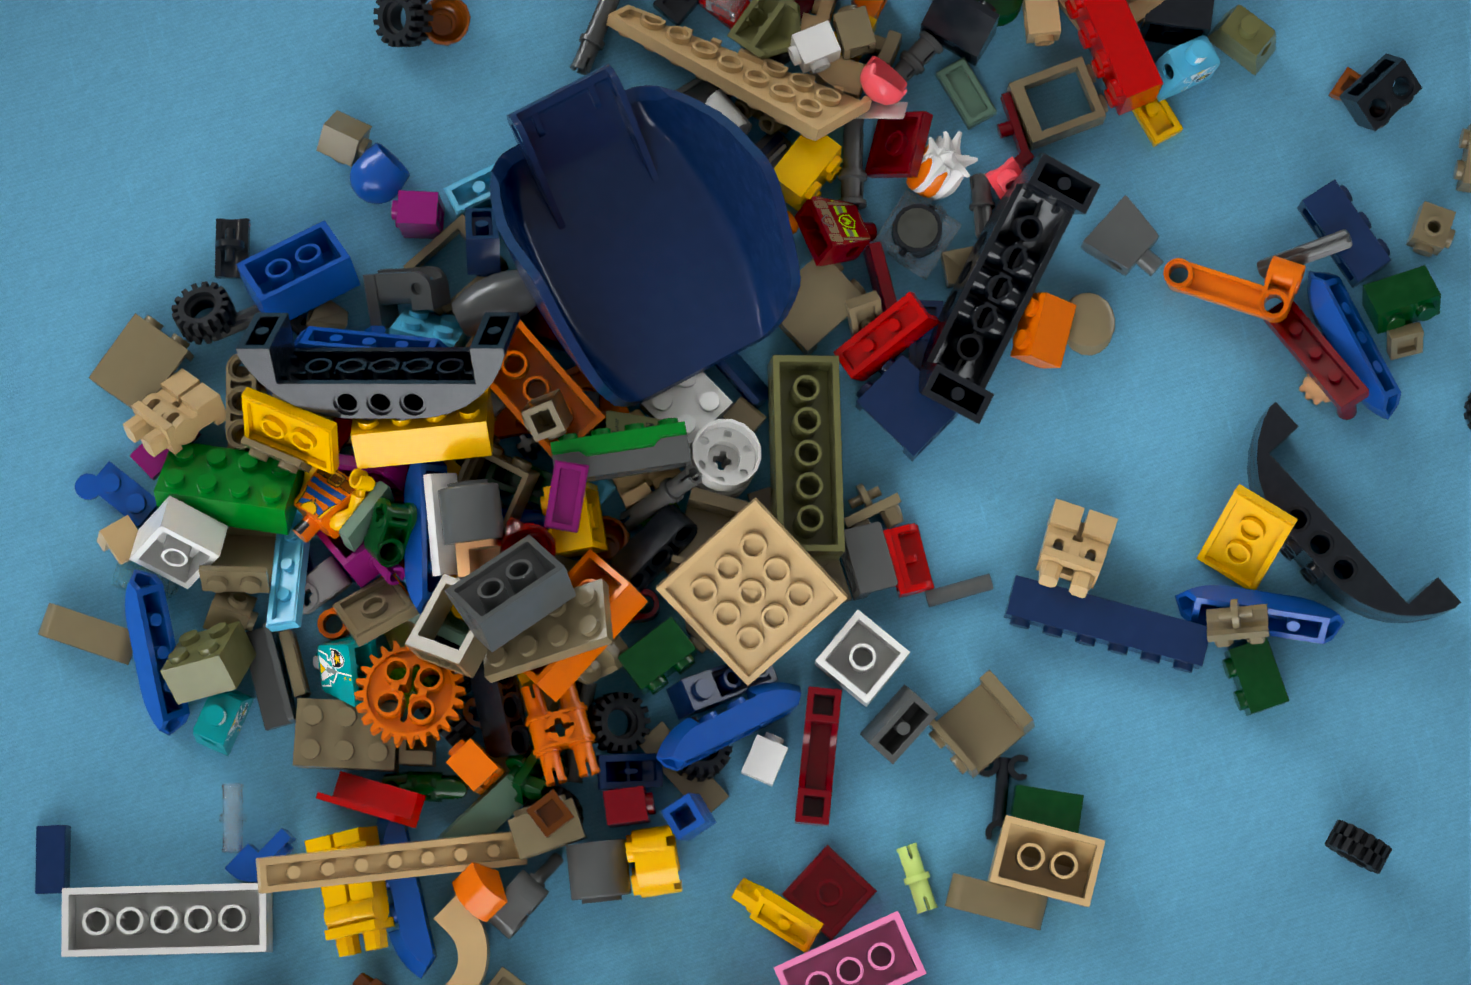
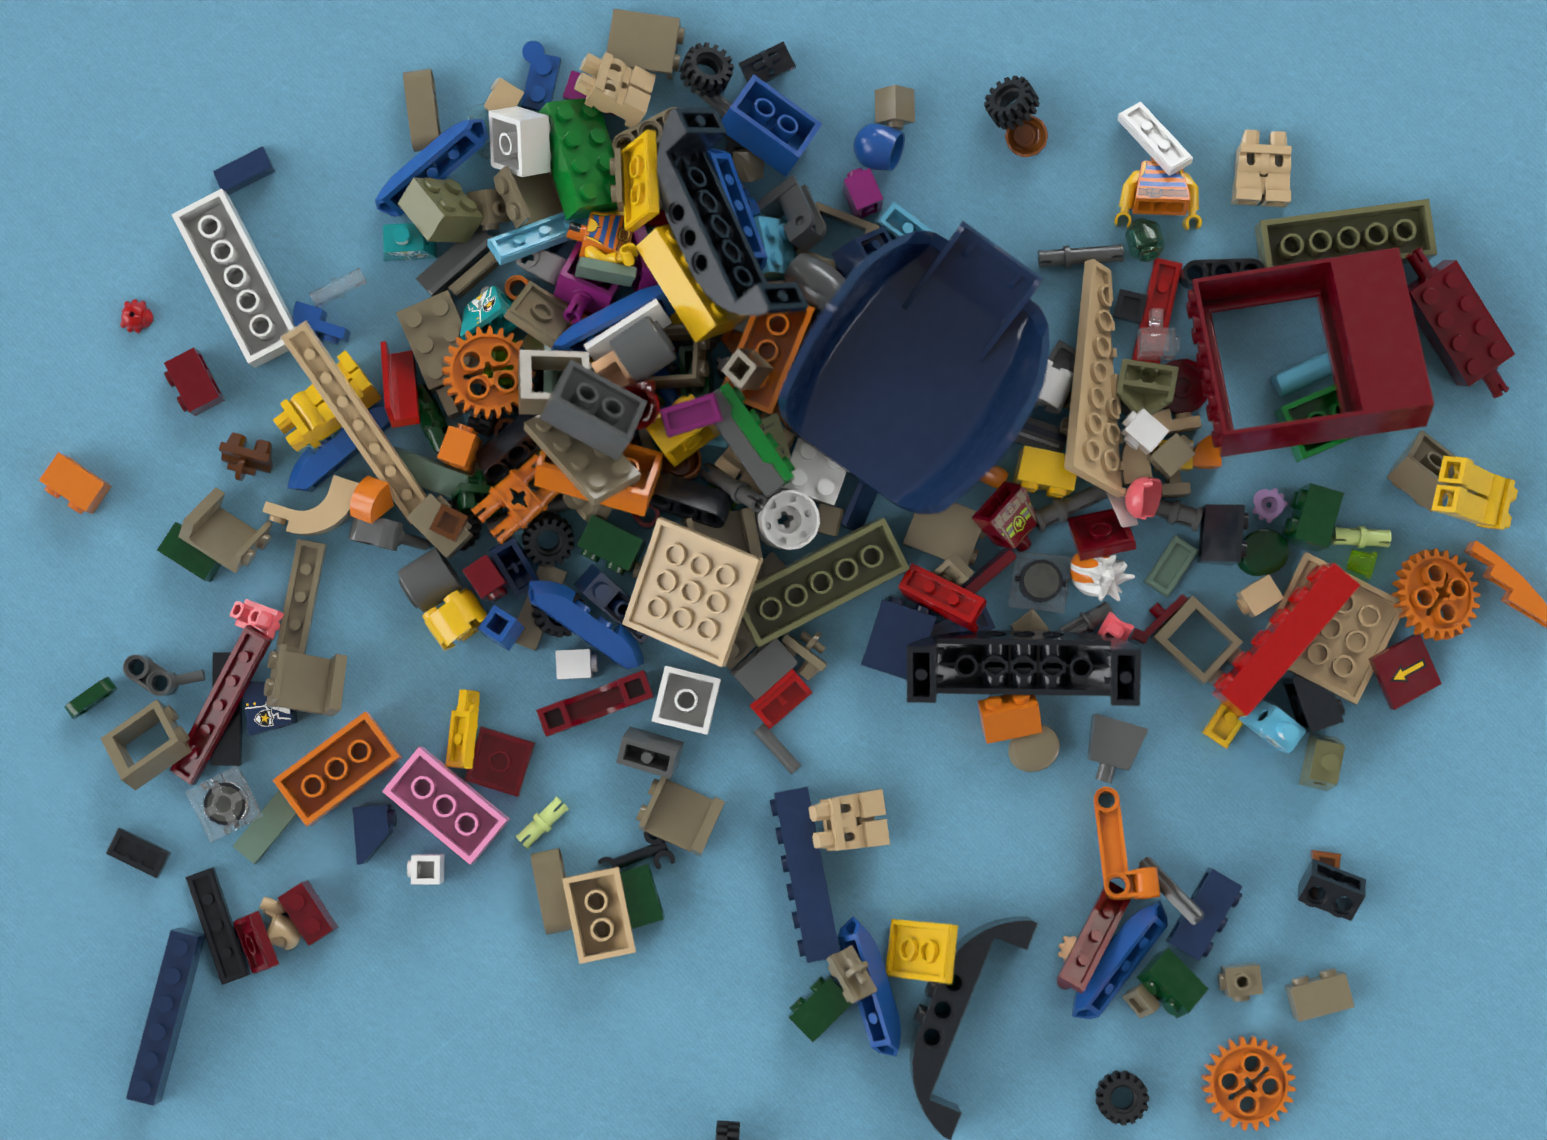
camera: 65 degrees right, 5 degrees up
dark green piece [364,498,417,567] -> none

